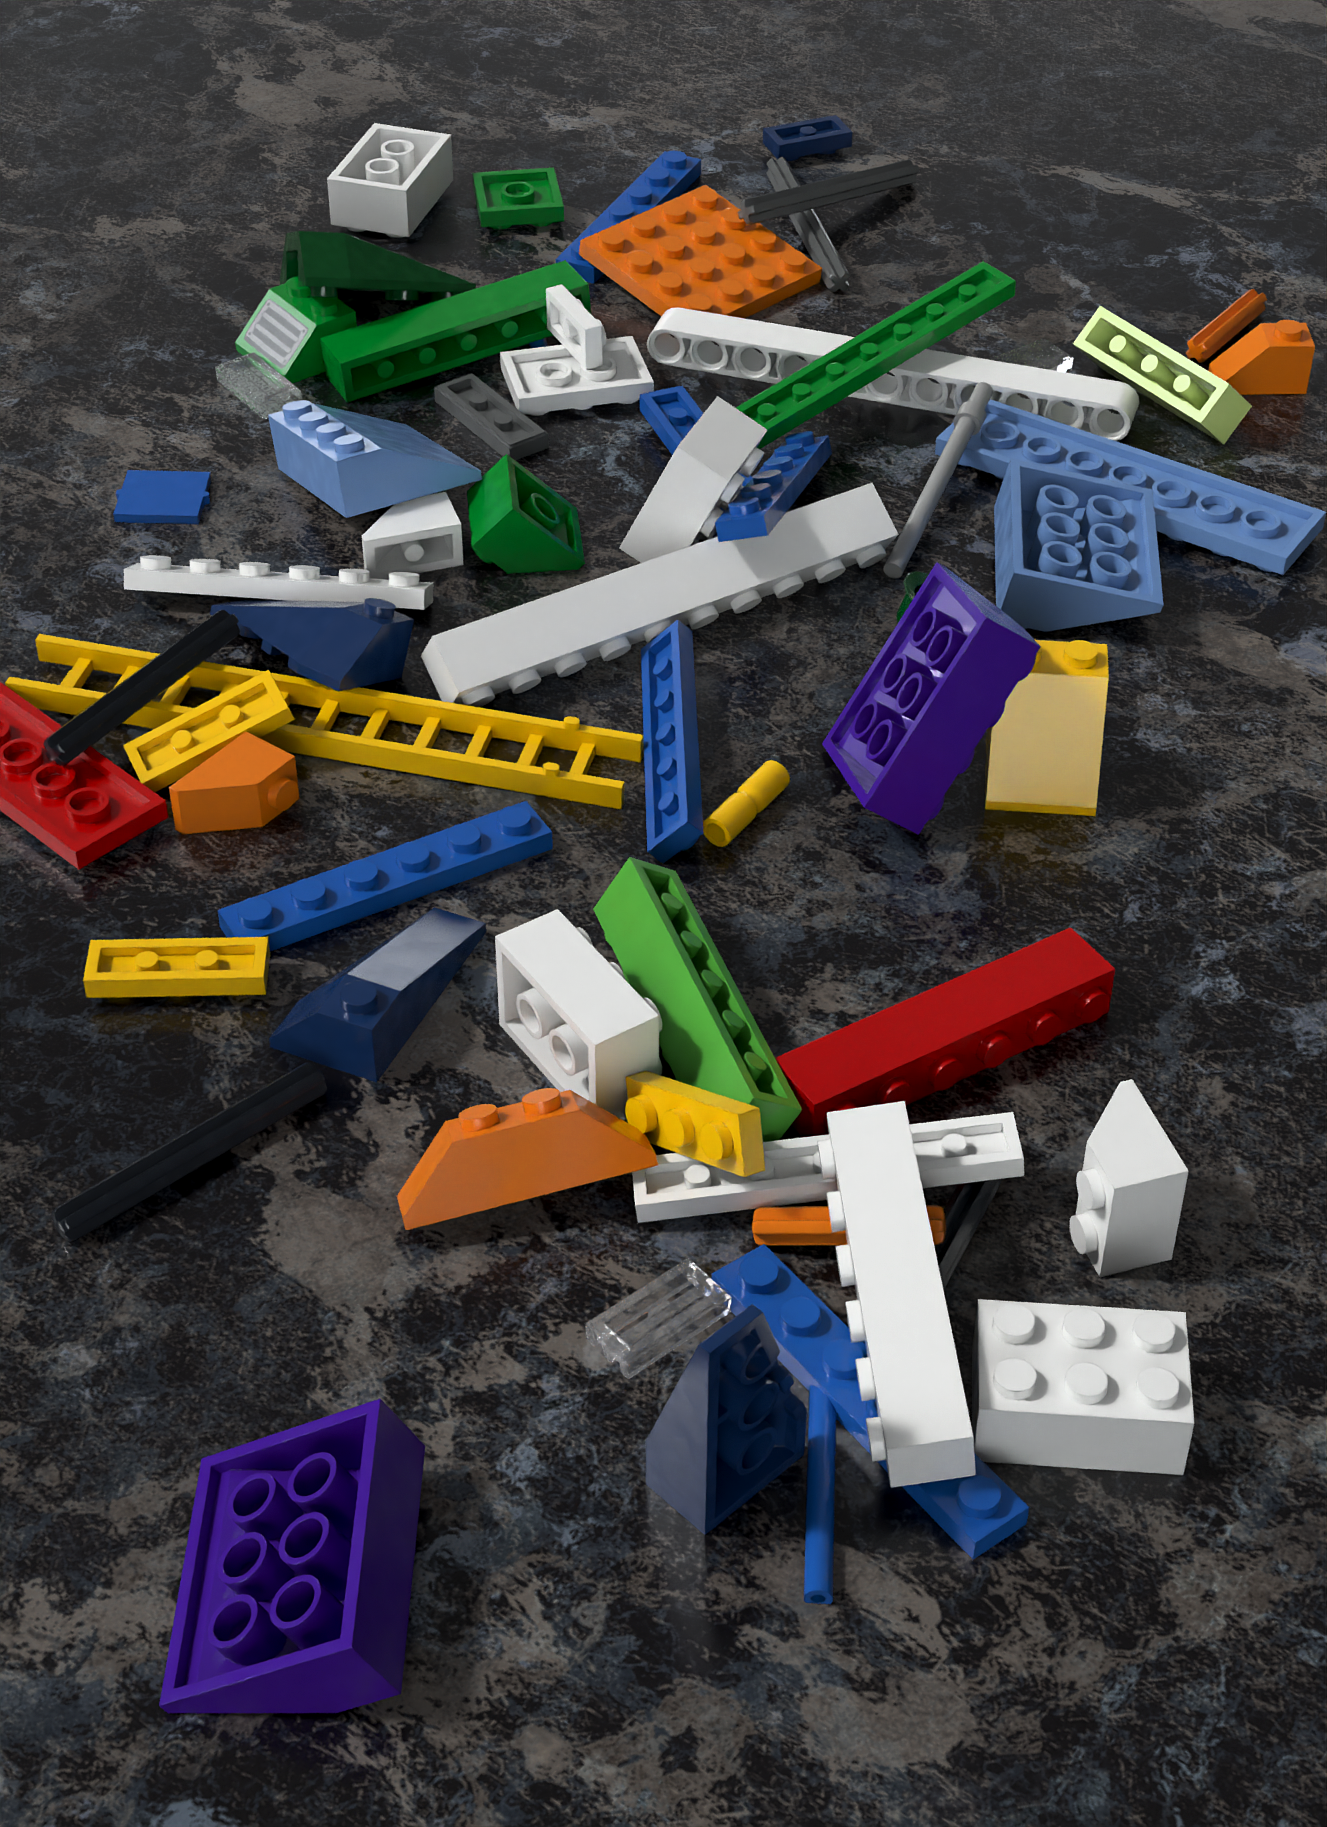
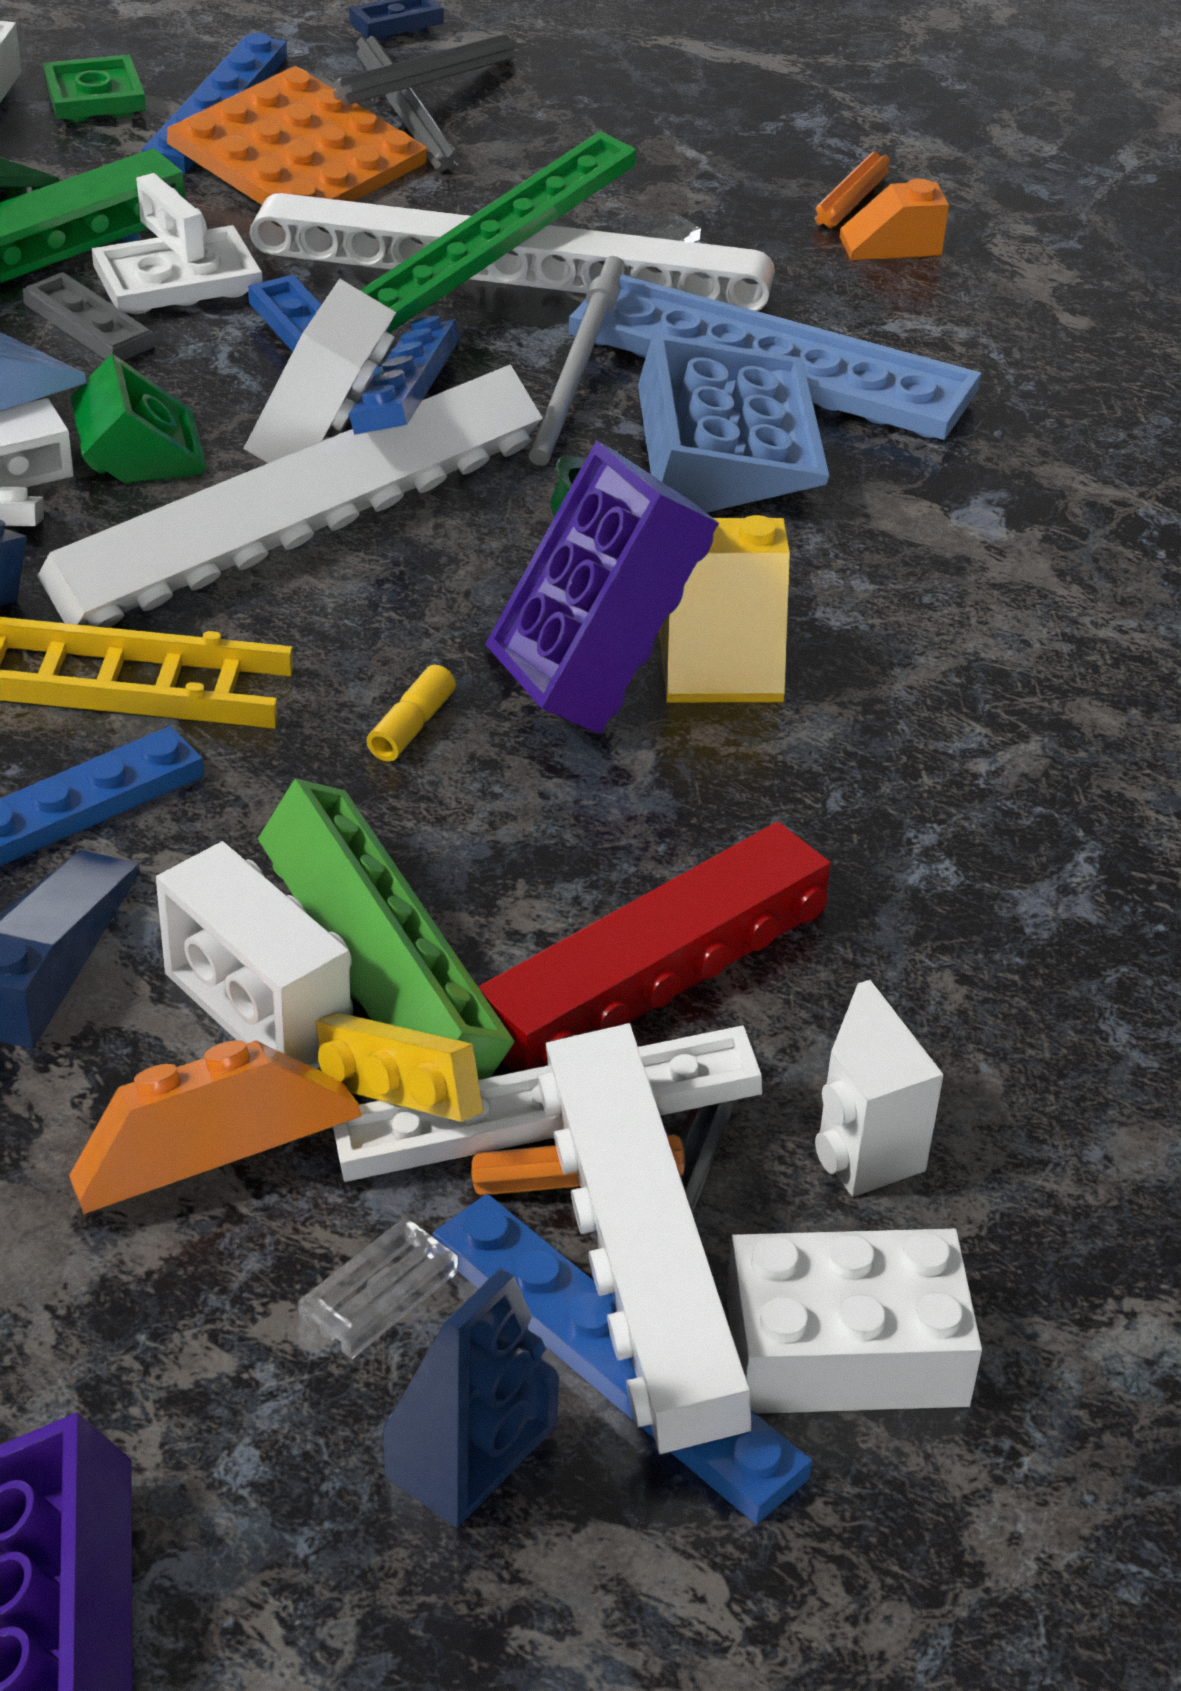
camera: 10 degrees left, 0 degrees up
blue plate [641,619,703,864] -> none
blue piece [804,1385,836,1604] -> none
yellowish green brick [1073,306,1252,444] -> none

